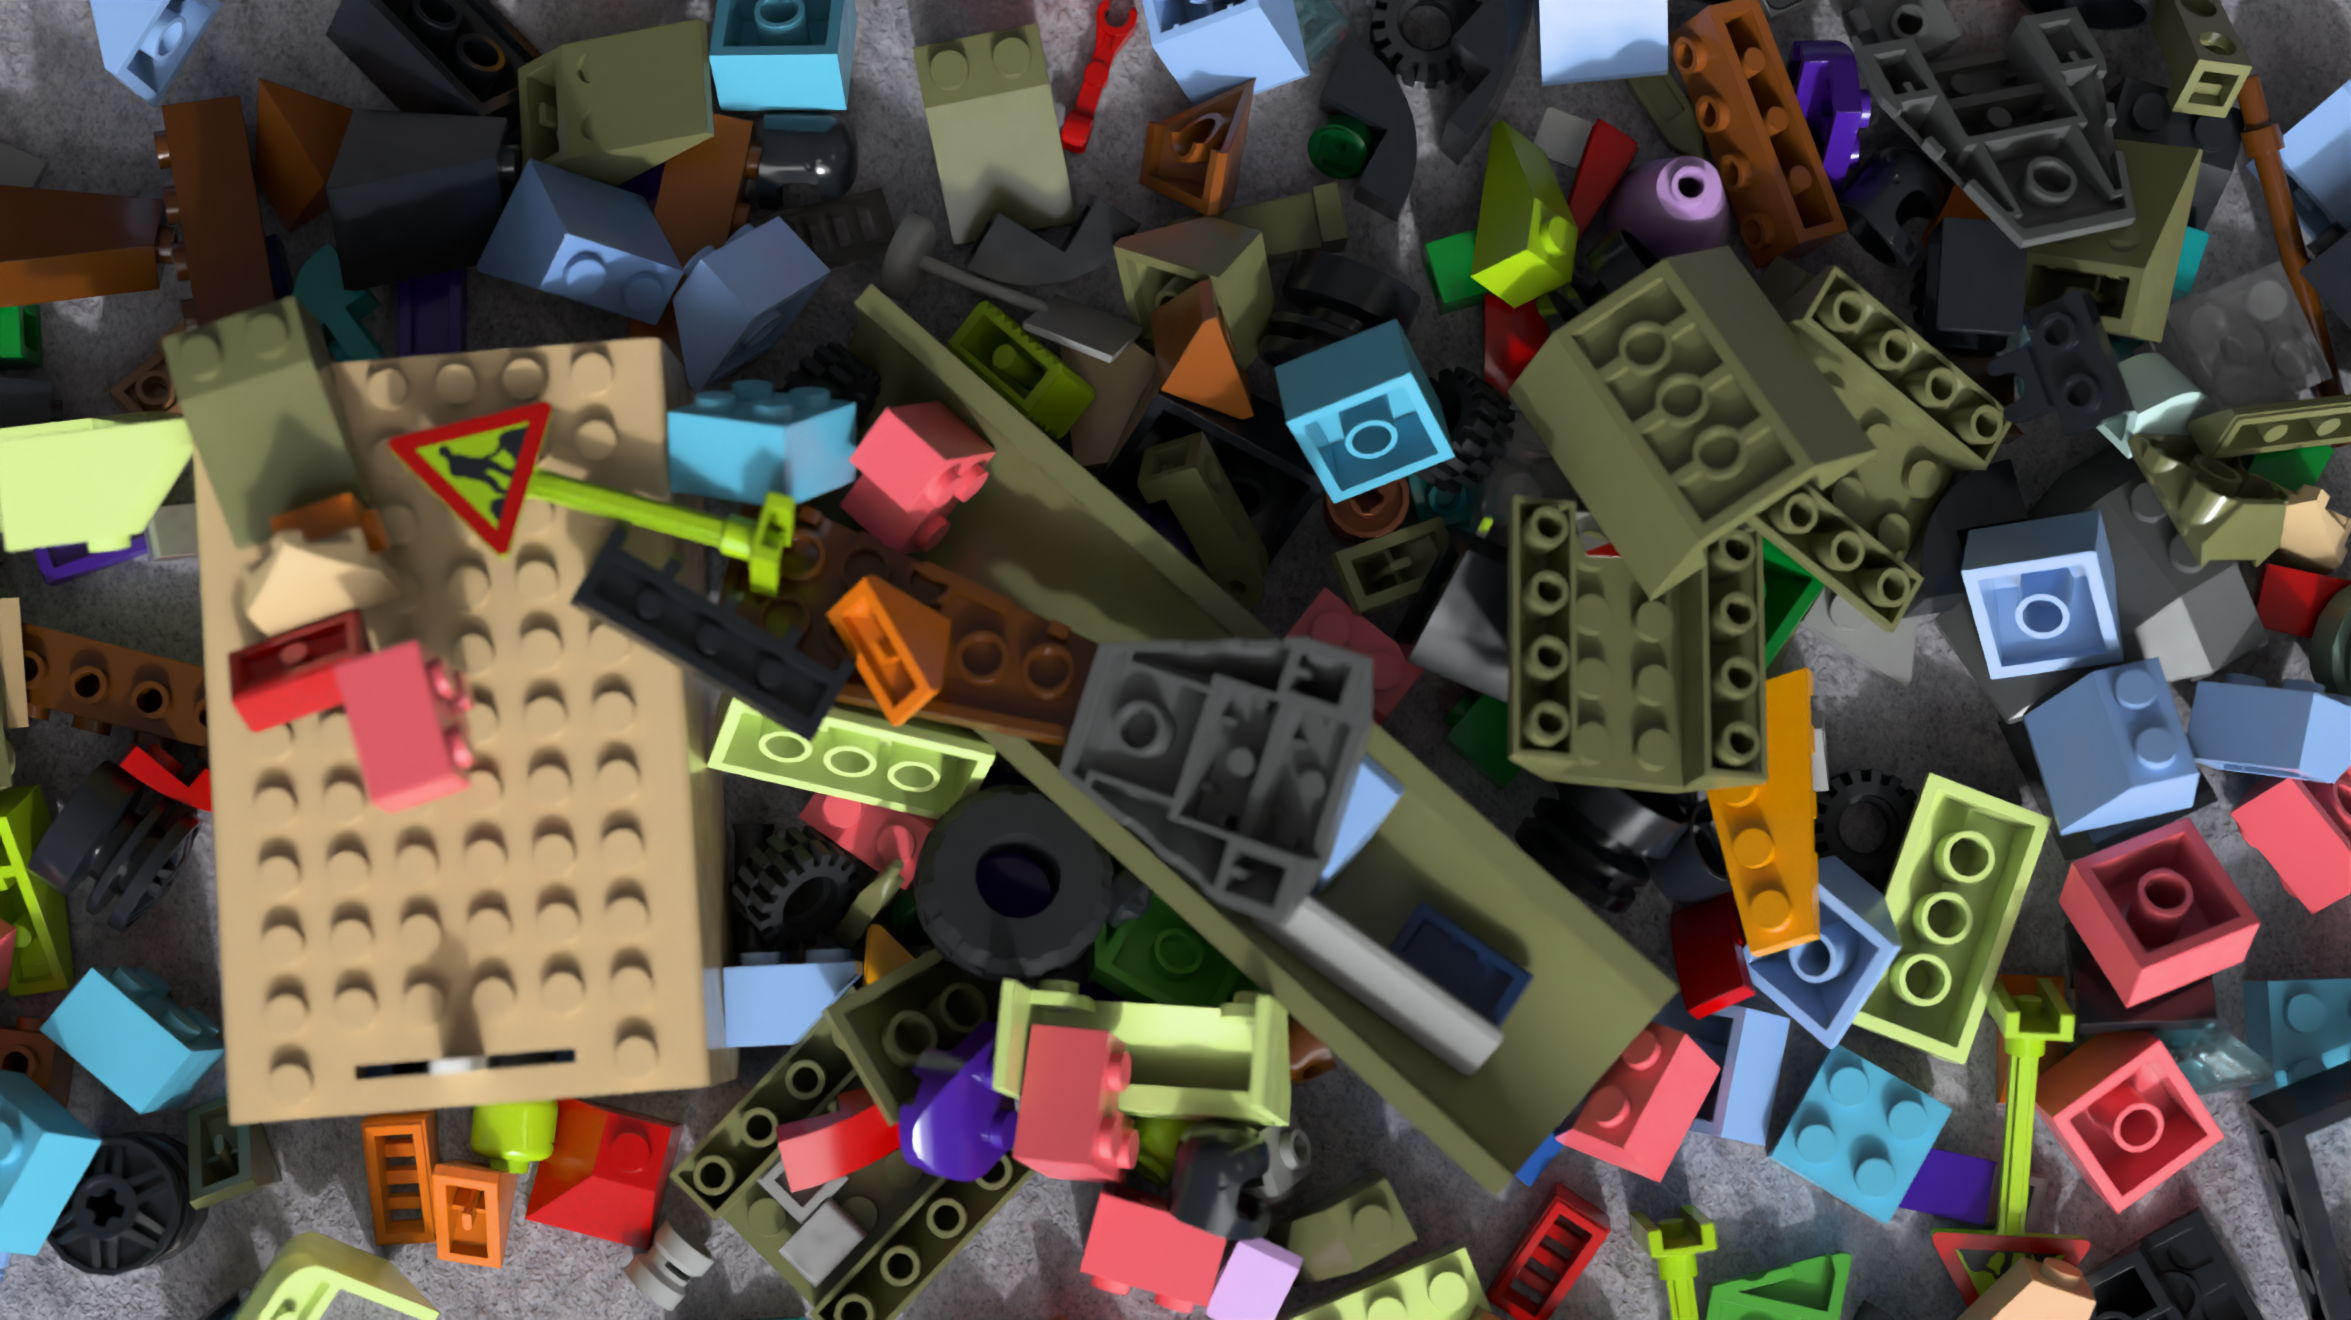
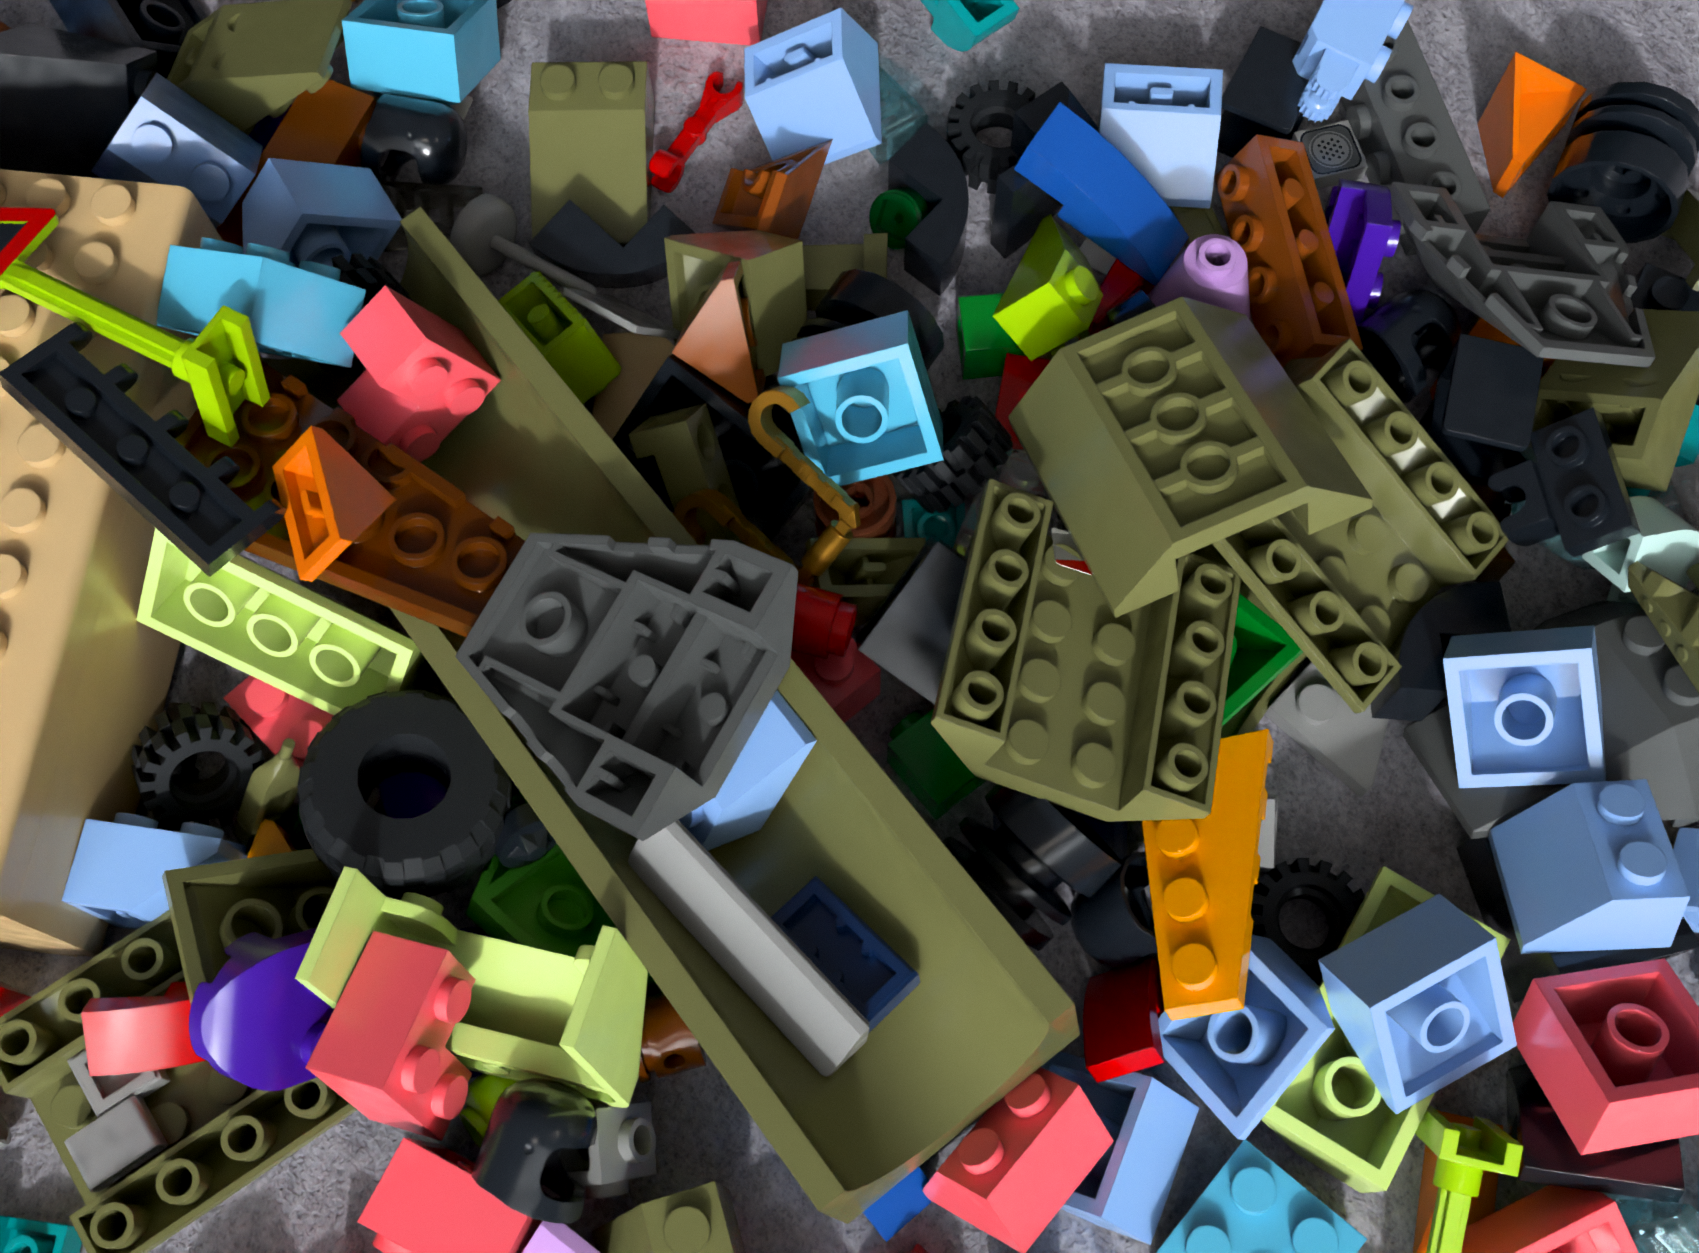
camera: 10 degrees right, 15 degrees down
none -> pearl gold piece [673,385,861,585]
none -> red brick [792,582,858,659]
none -> blue slope [1014,102,1189,286]
none -> light blue slope [1318,893,1517,1114]

